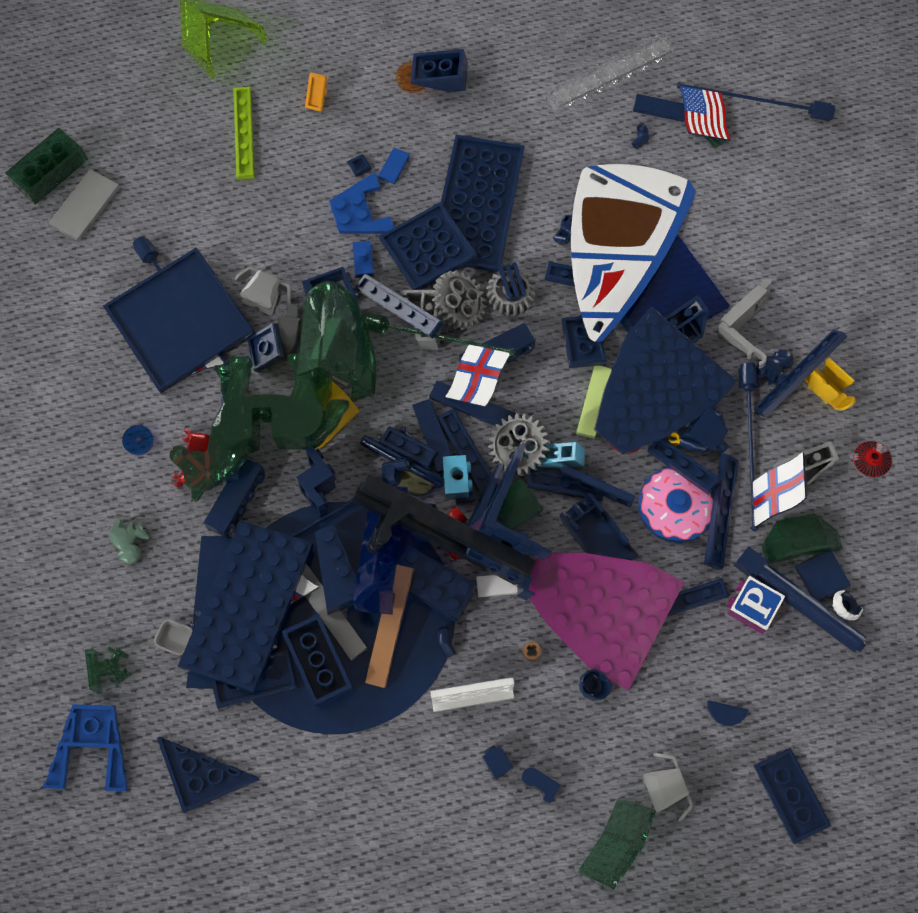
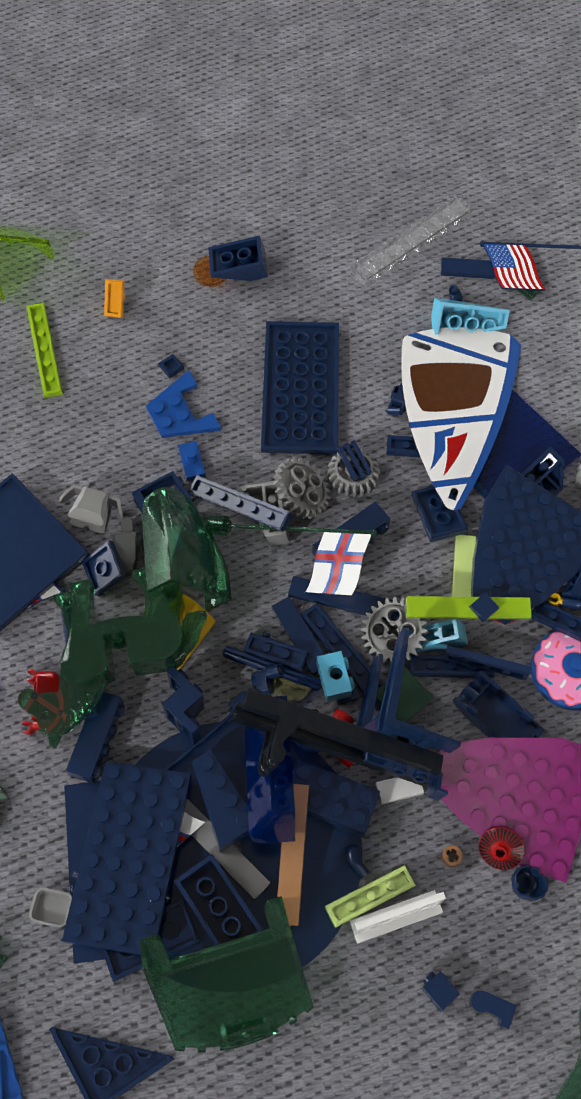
camera: 10 degrees left, 5 degrees down
blue tile [378,148,410,185] -> none
dark blue tile [379,202,478,290] -> none
none -> clear green windscreen [140,896,314,1052]
none -> yellowish green tile [325,865,416,928]
none -> lime tile [406,596,532,619]
none -> medium azure wedge [431,298,510,335]
none -> dark blue tile [469,592,499,622]
none -> dish [479,827,525,870]

